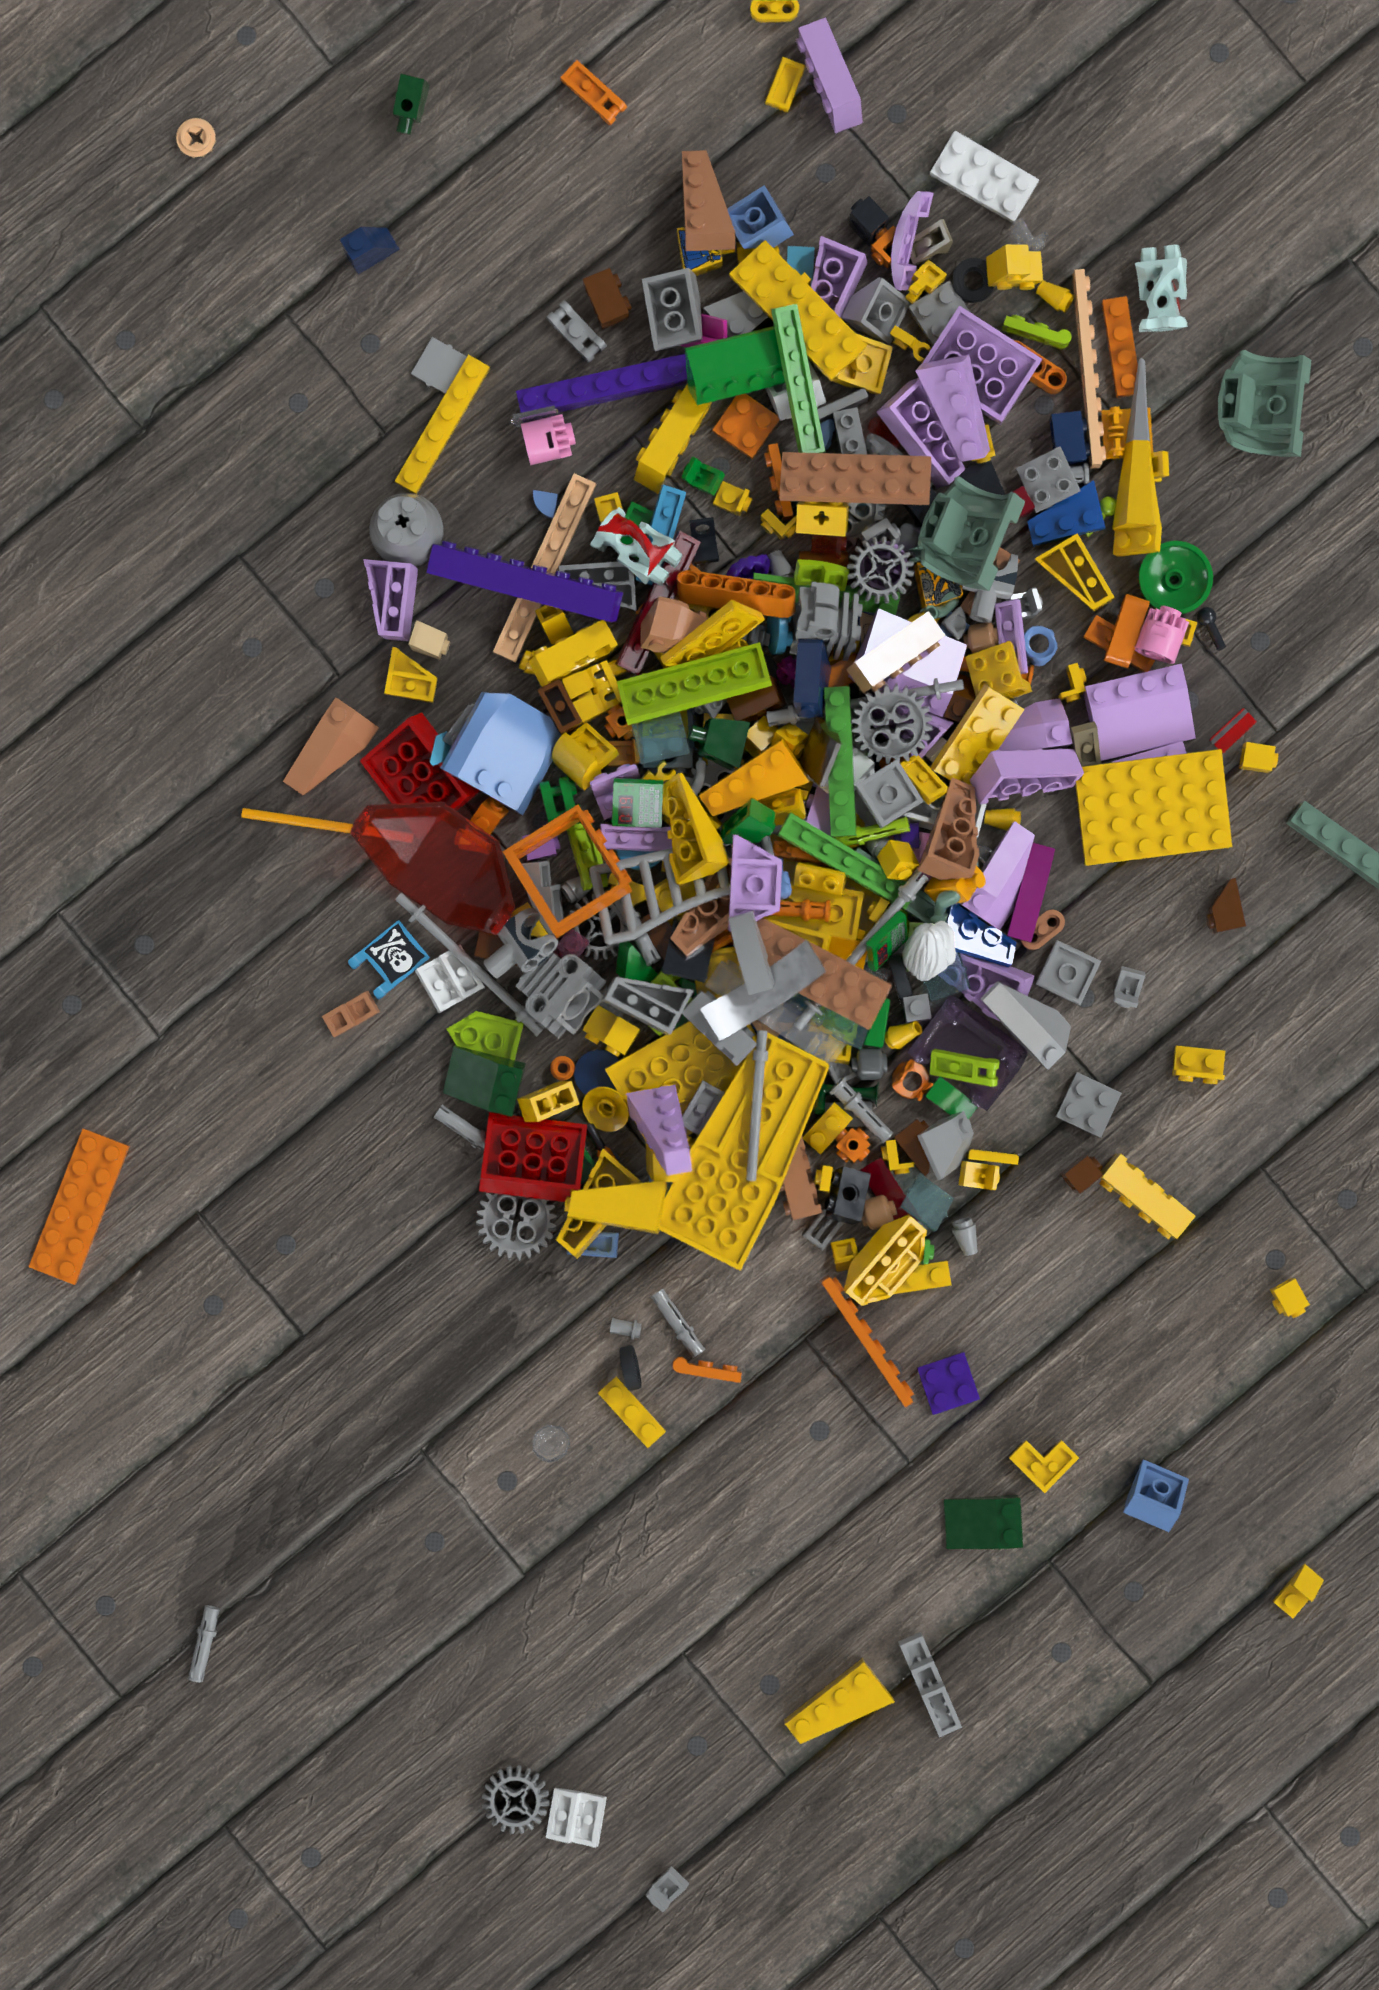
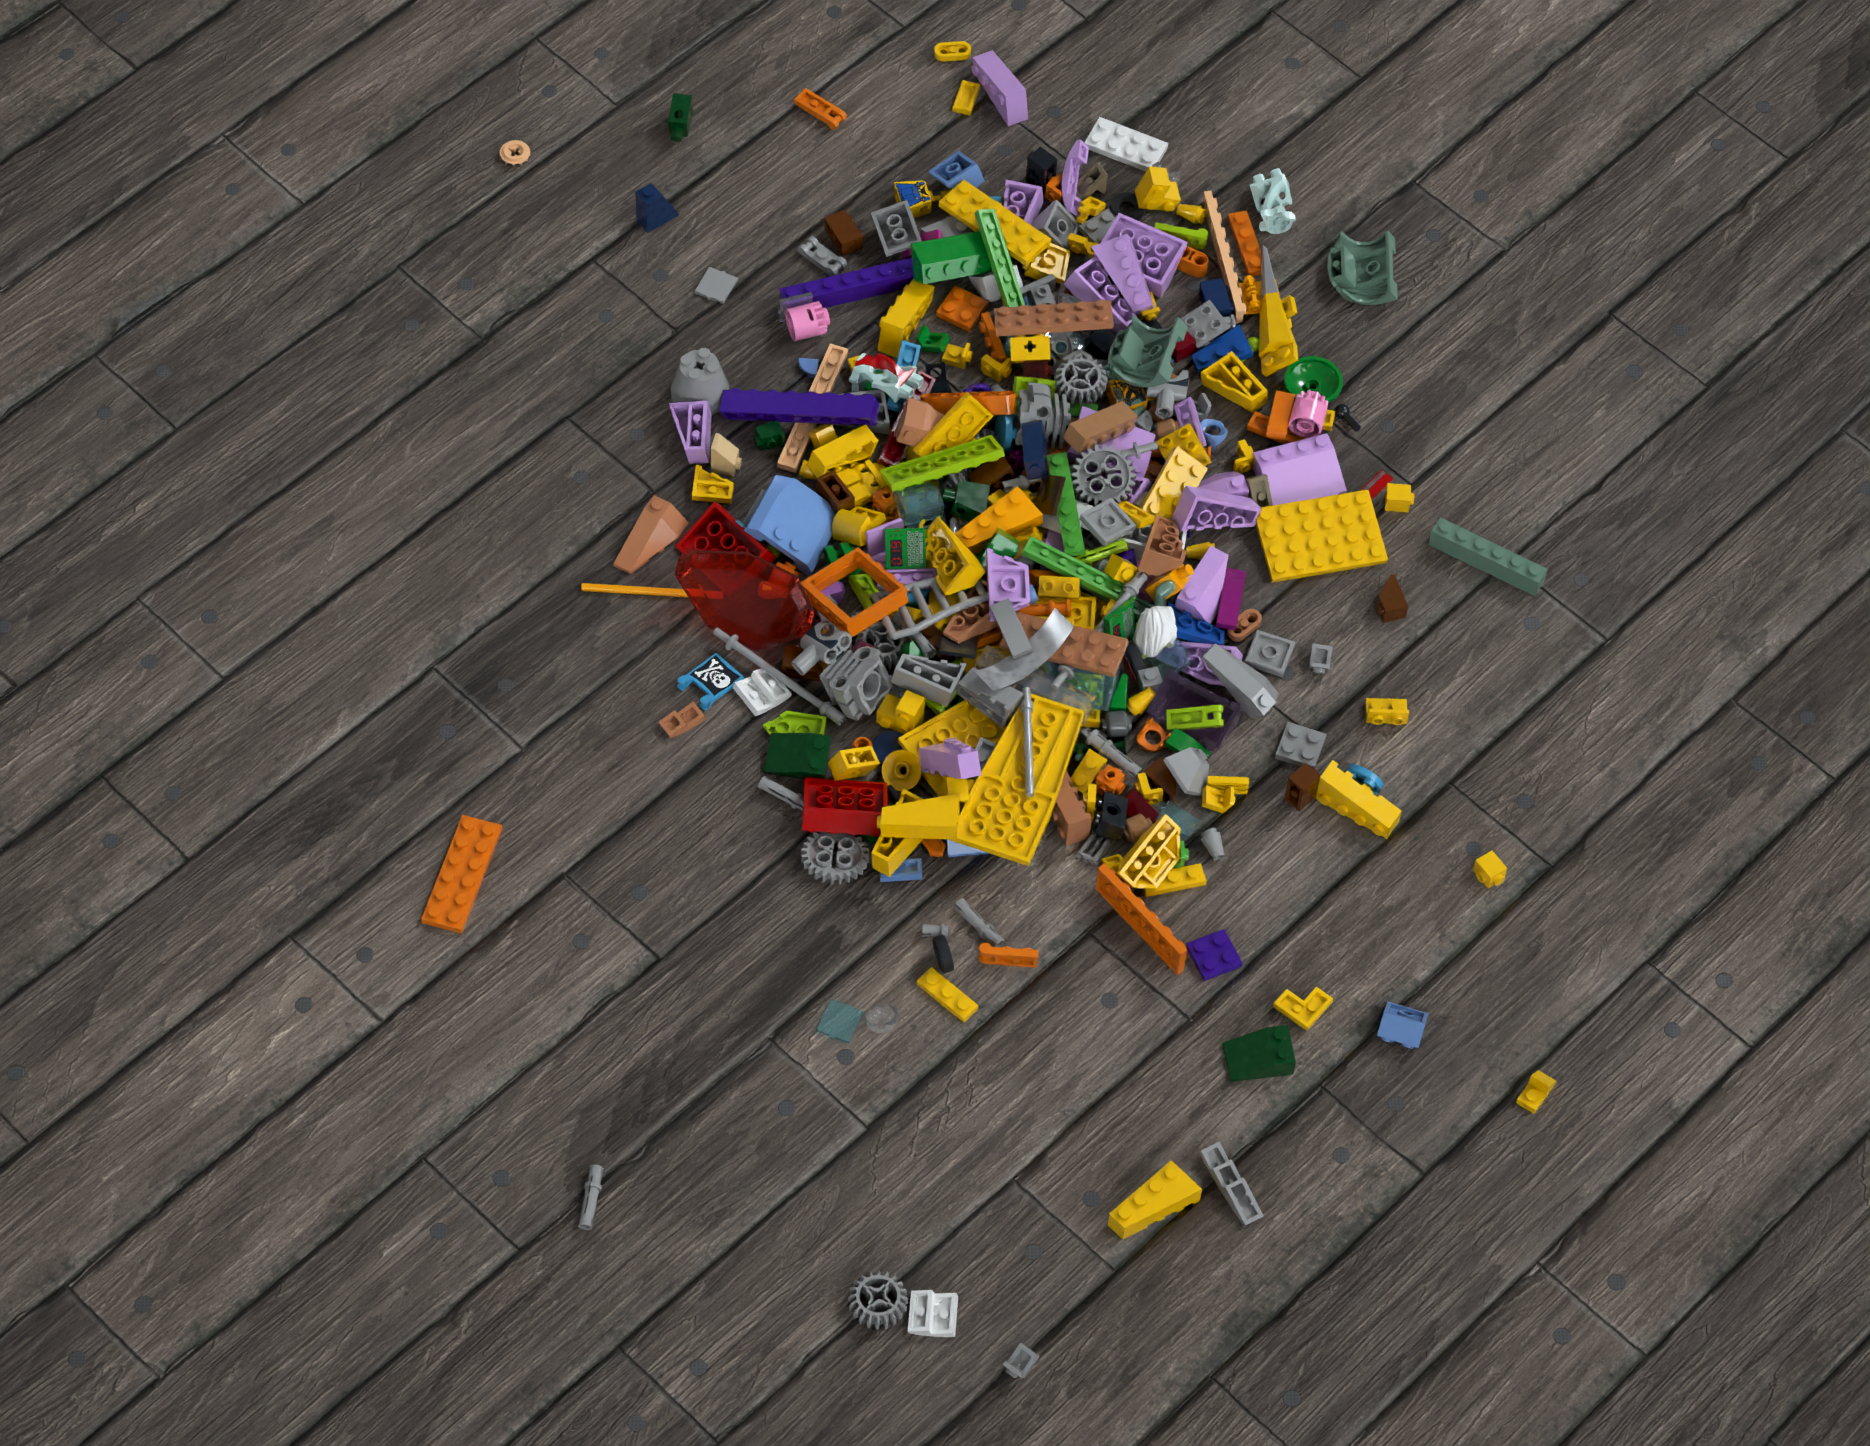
camera: 10 degrees left, 30 degrees down
yellow plate [395,355,490,494] -> none
nougat wedge [682,150,735,251] -> none
none -> dark green brick [753,420,785,451]
none -> clear light blue piece [816,999,864,1044]
none -> dark azure tile [1345,764,1384,796]

